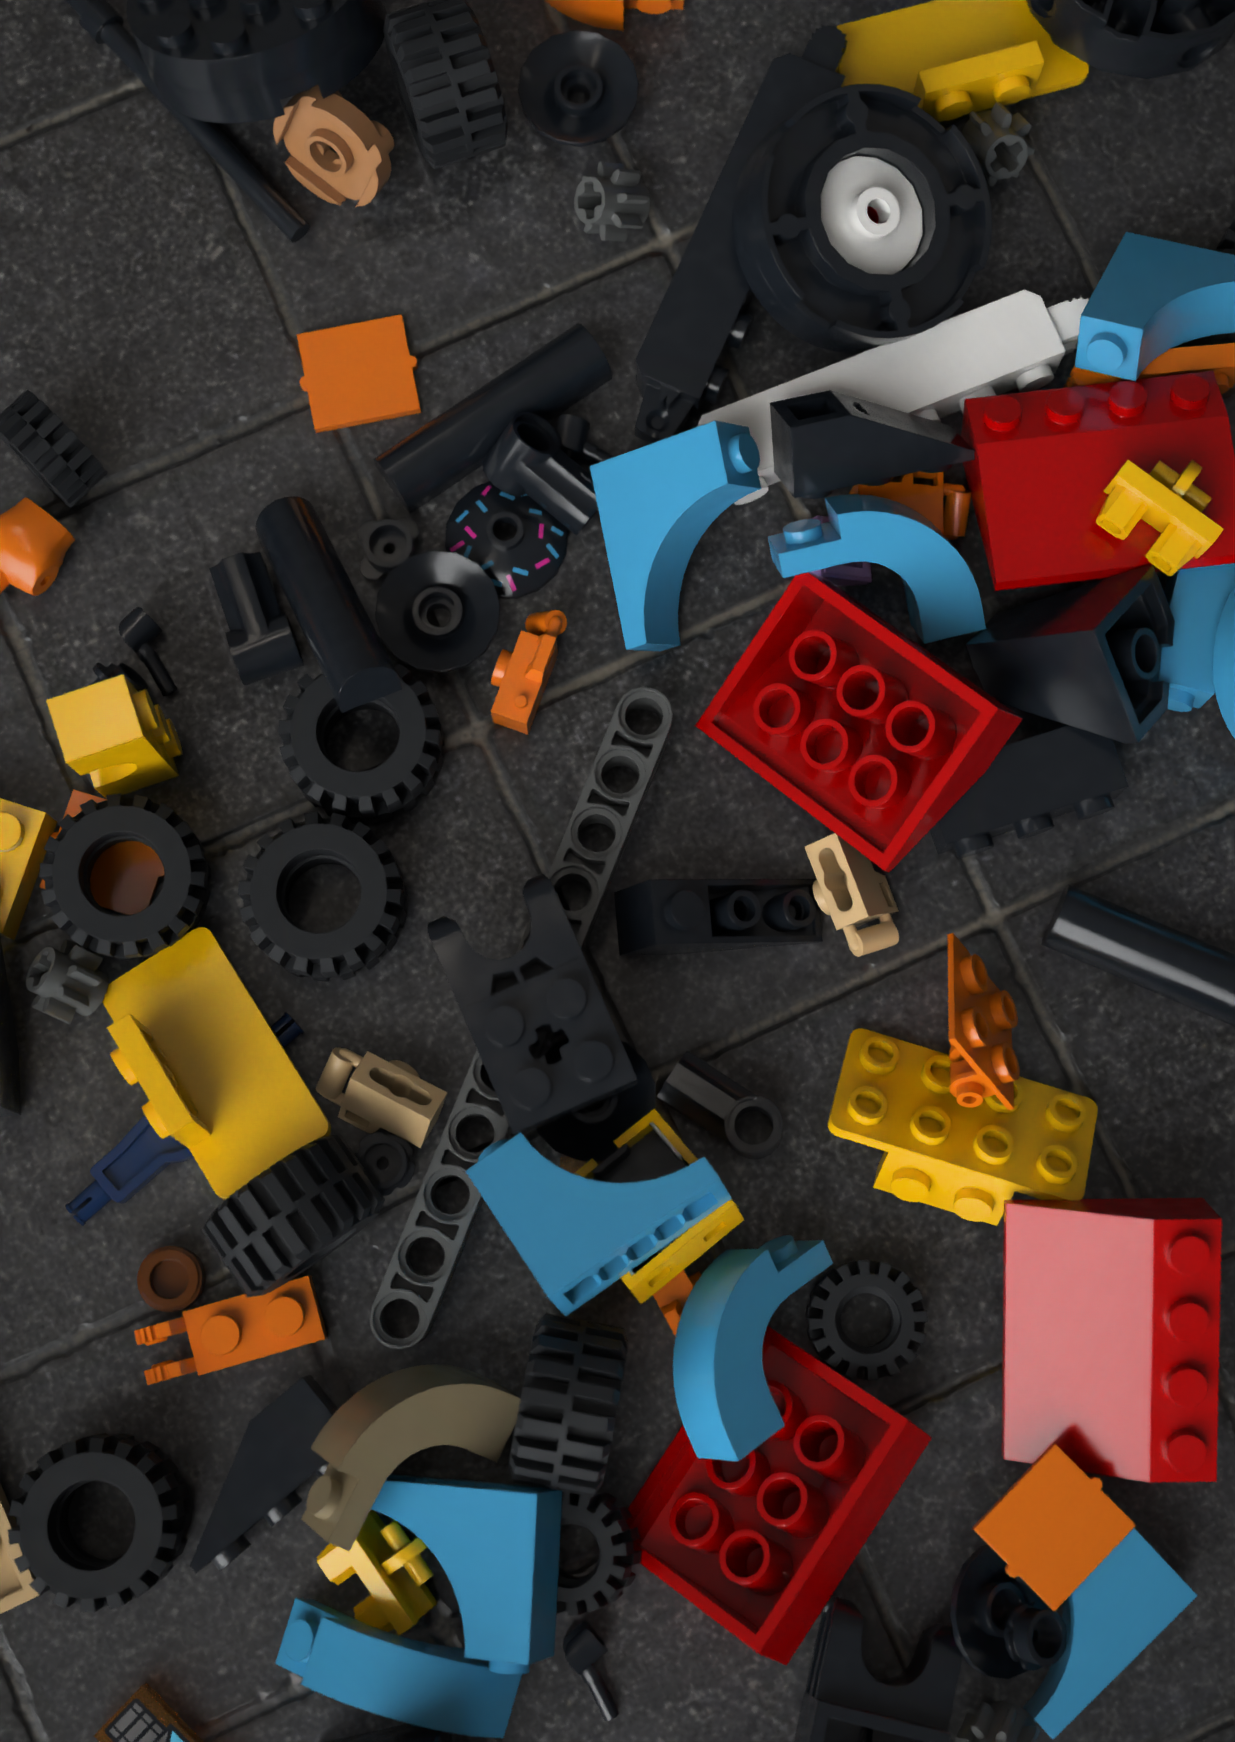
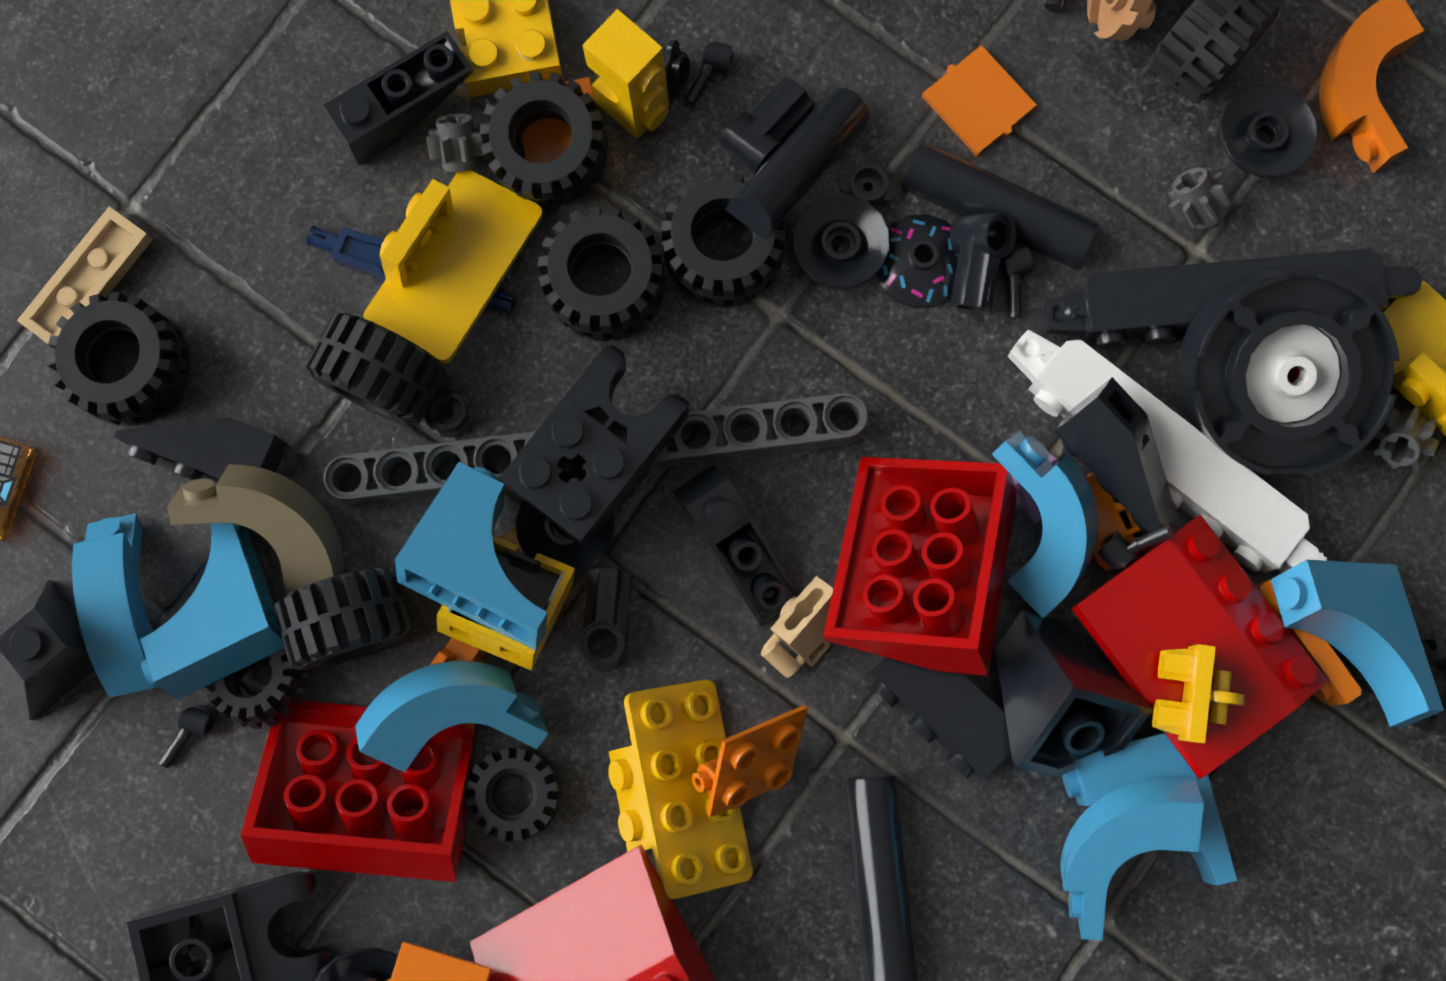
camera: 65 degrees right, 0 degrees up
orange hinge [134,1275,328,1386] -> none
reddish brown tile [137,1246,206,1312] -> none
tan piece [316,1047,448,1148] -> none
yellow hips [317,1510,438,1636] -> none
orange piece [491,610,567,735] -> none
dark azure arch [590,421,761,651] -> none
none -> black hand [1097,525,1173,569]

